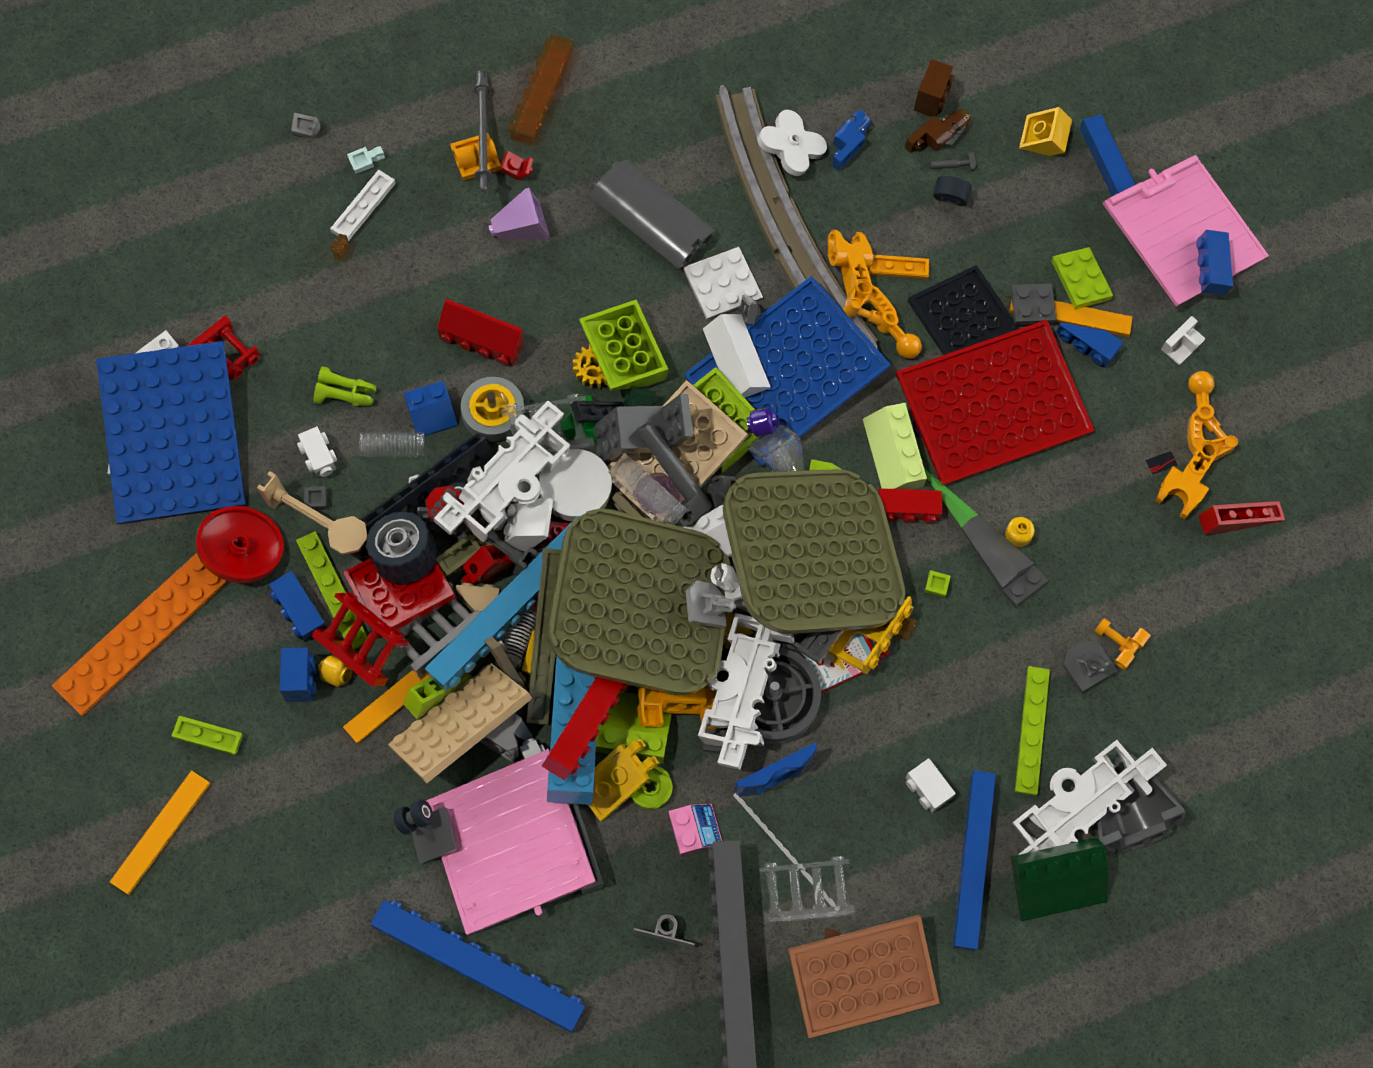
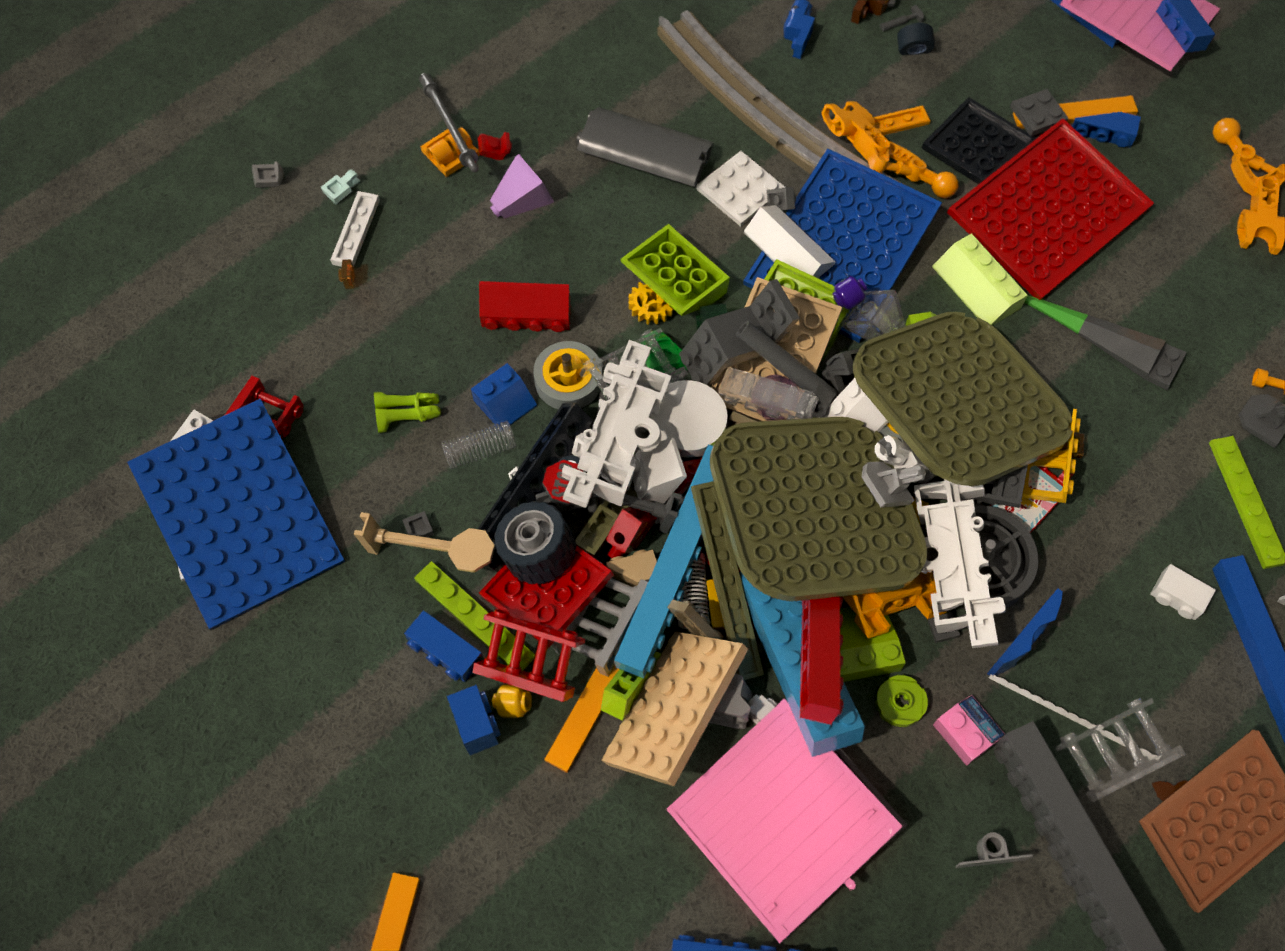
camera: 15 degrees left, 5 degrees down
orange plate [51,553,229,717] -> none
lime plate [172,716,243,756] -> none
red dish [196,506,284,583] -> none
white brick [297,427,337,478] -> none
dark grey plate [394,799,457,864] -> none
clear orange brick [508,34,574,146] -> none
black tile [570,401,624,423] -> none
yellow tile [588,739,660,821] -> none
white plant [757,110,827,176] -> none
red brick [878,488,942,524] -> none
lime plate [924,570,951,598] -> none
yellow head [1005,517,1035,547] -> none
lime plate [1051,247,1113,309] -> none
black sticker [1145,451,1178,475] -> none
white panel [1161,316,1205,365] -> none

